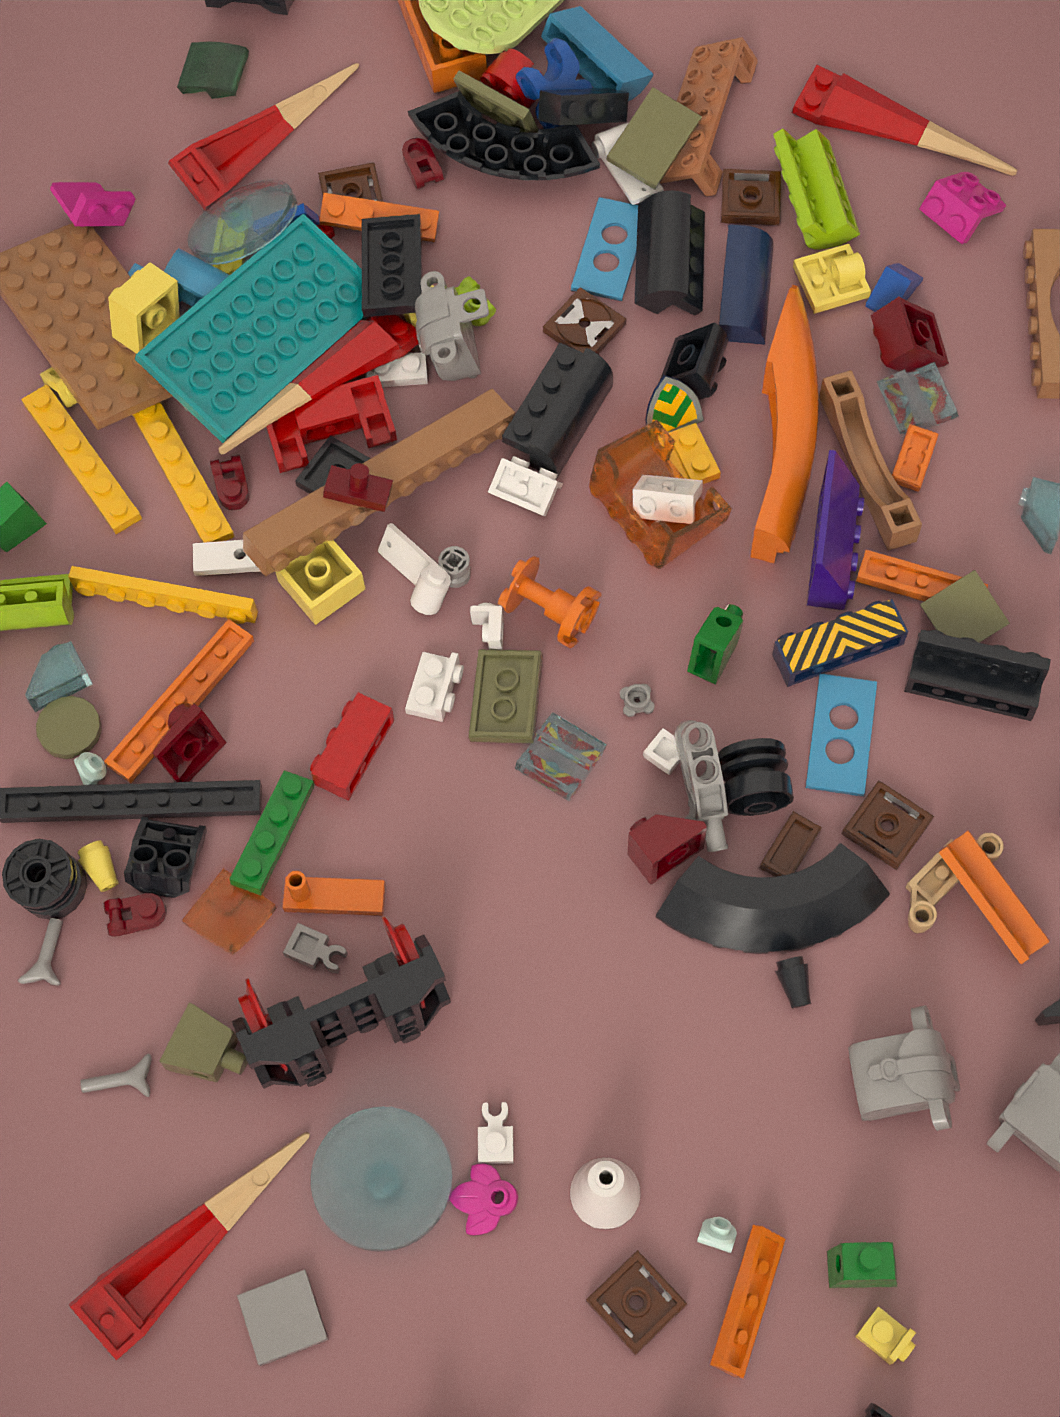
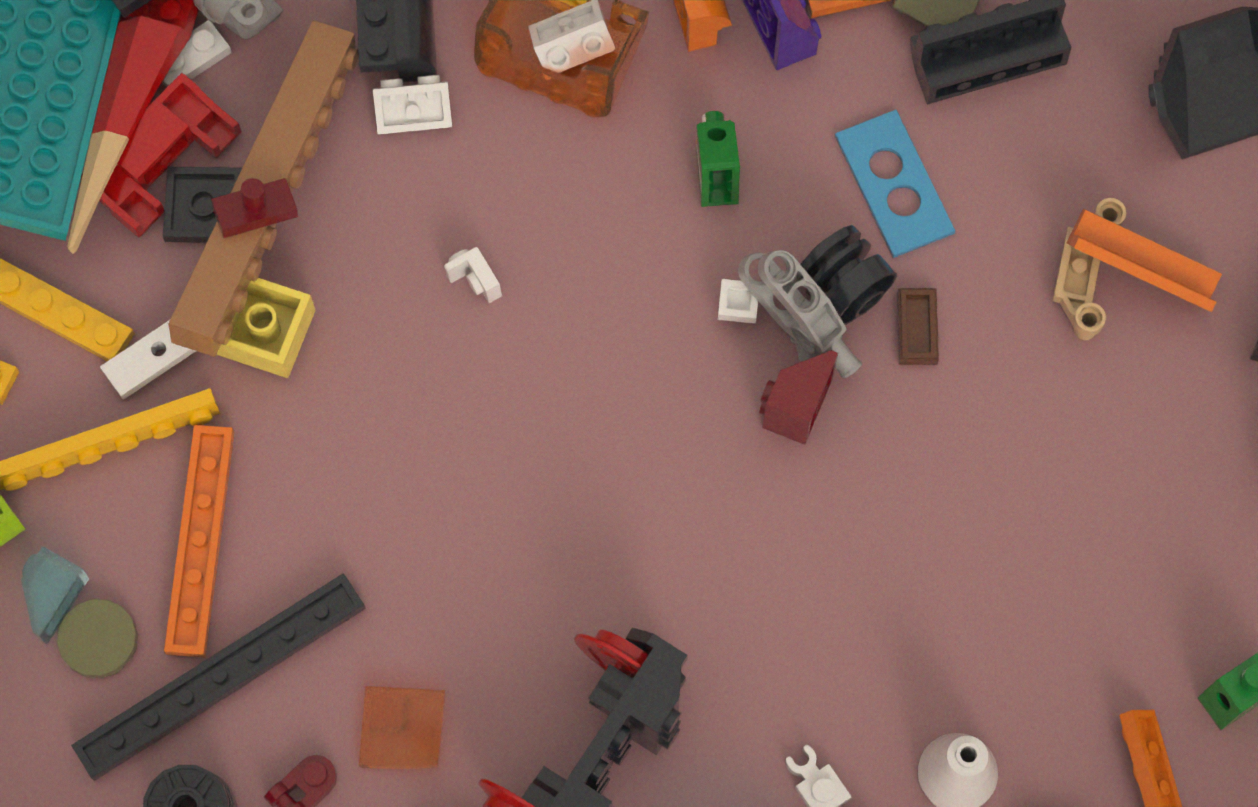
camera: 35 degrees left, 5 degrees up
light aqua plate [74,752,107,785] -> none
light yellow cone [77,840,119,892] -> none
black slope [124,816,206,898] -> none
dark red slope [152,703,227,782] -> none
dark red plate [210,454,249,510] -> none
green plate [229,770,314,896] -> none
orange piece [283,871,386,916] -> none
light grey plate [283,923,348,973] -> none
red brick [310,692,394,801] -> none
white door [378,523,451,615] -> none
white bracket [405,652,464,722] -> none
light grey wheel [438,546,471,588] -> none
olive tile [468,649,543,743] -> none
orange piece [498,556,601,648] -> none
clear light blue slope [515,712,607,801] -> none
light grey plate [620,684,655,717] -> none
black brick [655,843,890,954] -> none
light aqua plate [697,1217,737,1253] -> none
brick [772,599,908,687] -> none
black cone [775,956,812,1008] -> none
reddish brown piece [841,780,934,870] -> none
light grey piece [848,1005,960,1131] -> none

